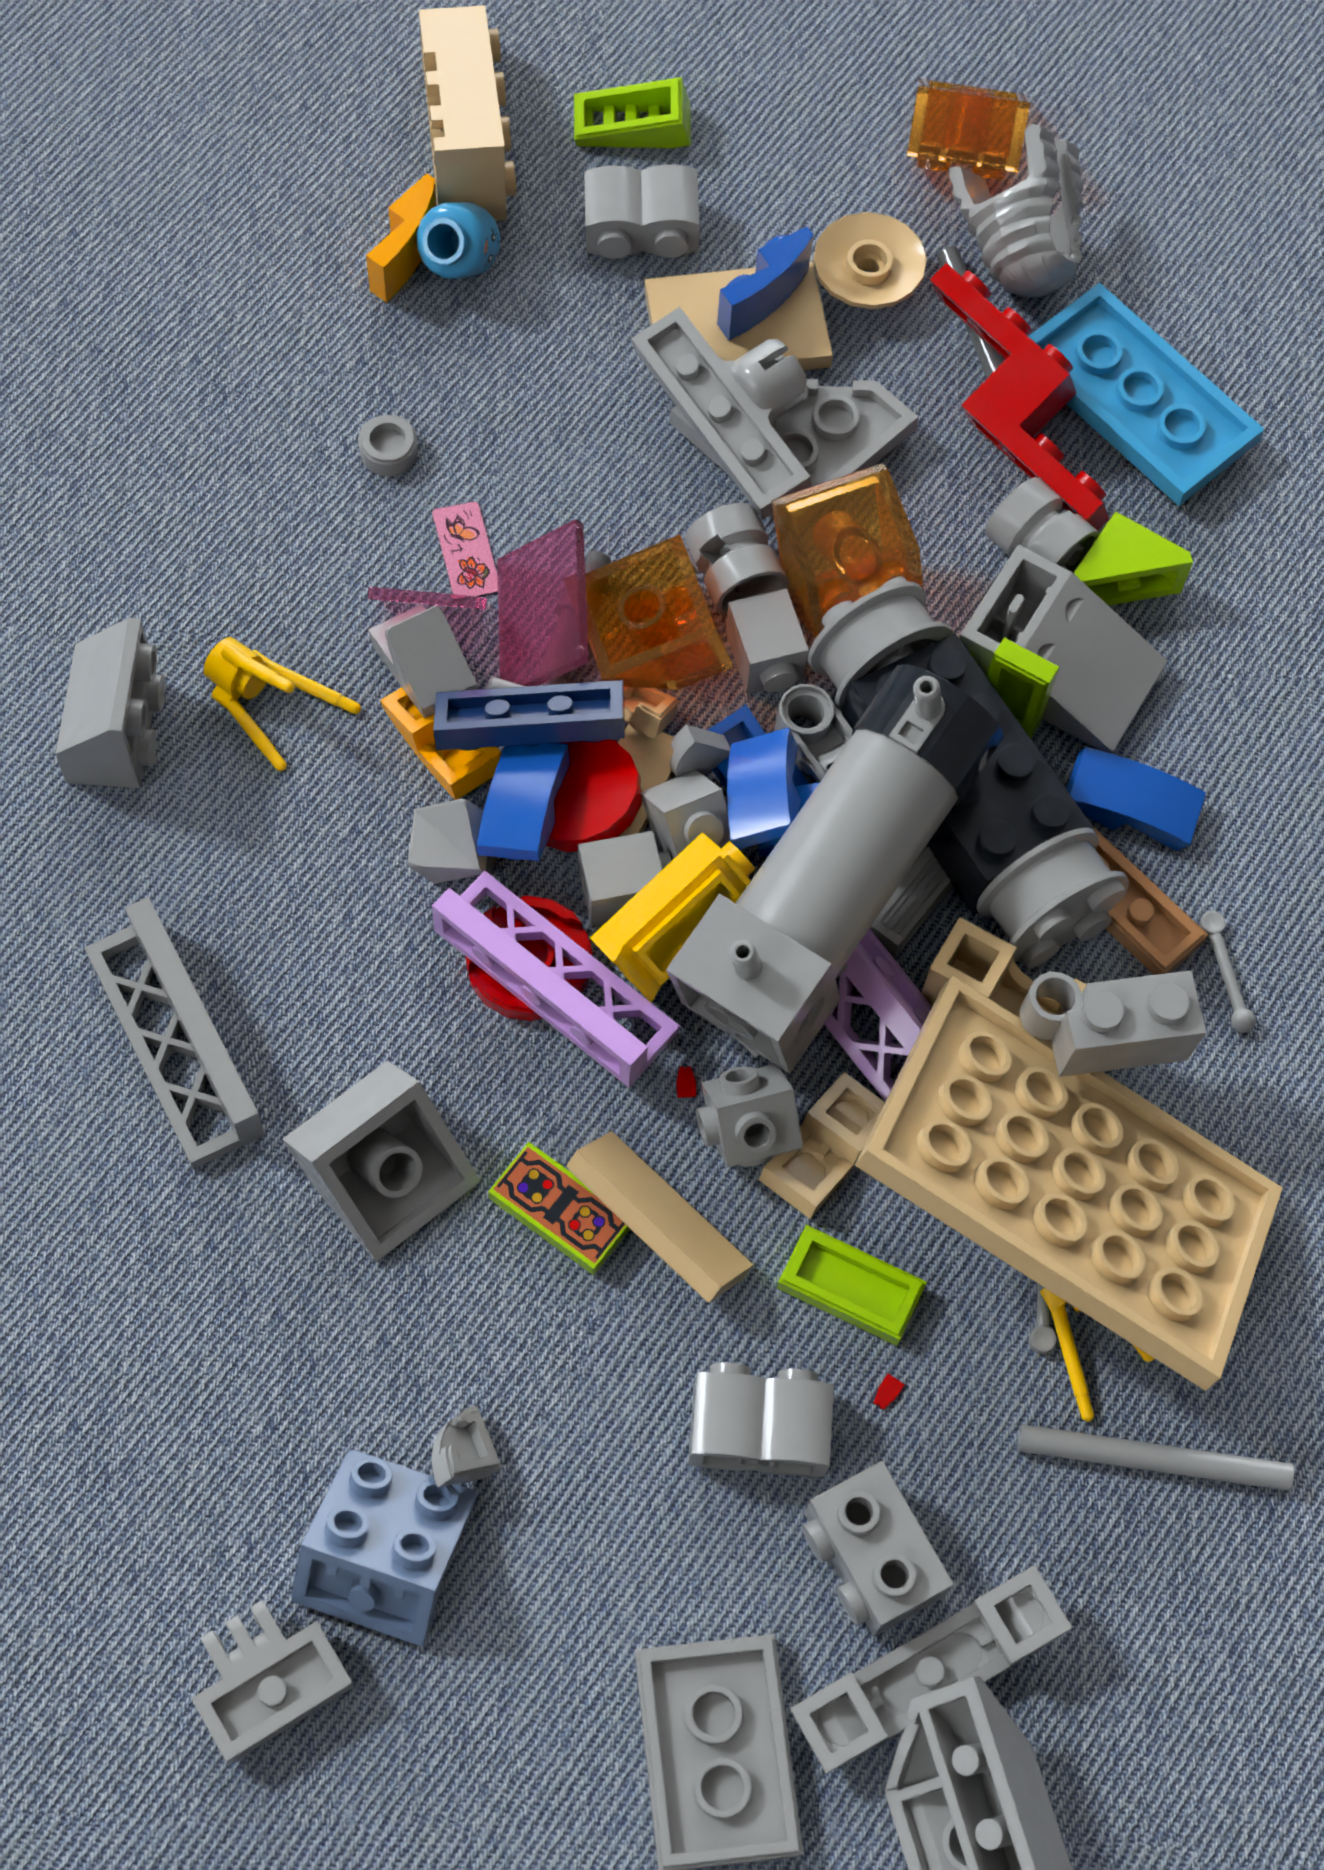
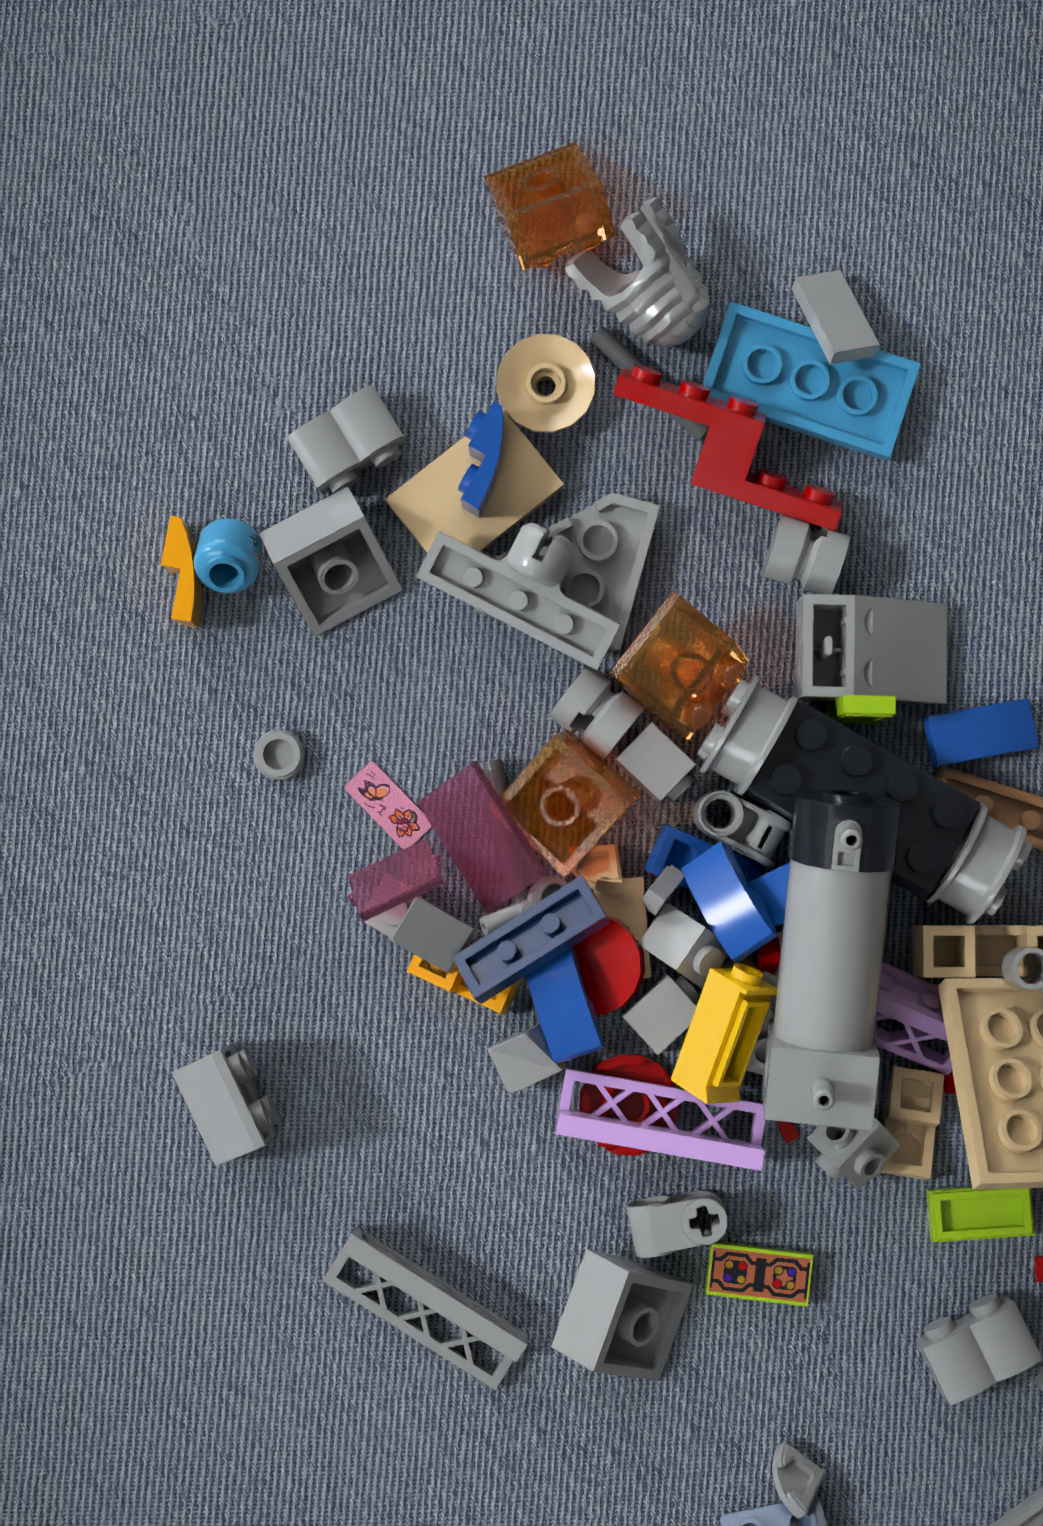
camera: 20 degrees left, 20 degrees up
yellow plant [203,637,361,771] -> none
wedge [419,5,516,221] -> none
tan tile [566,1131,753,1303] -> none
lime slope [574,77,691,148] -> none
lime slope [1074,511,1193,606] -> none
none -> light grey slope [259,487,403,637]
none -> light grey piece [626,1189,727,1258]
none -> light grey tile [792,270,880,364]

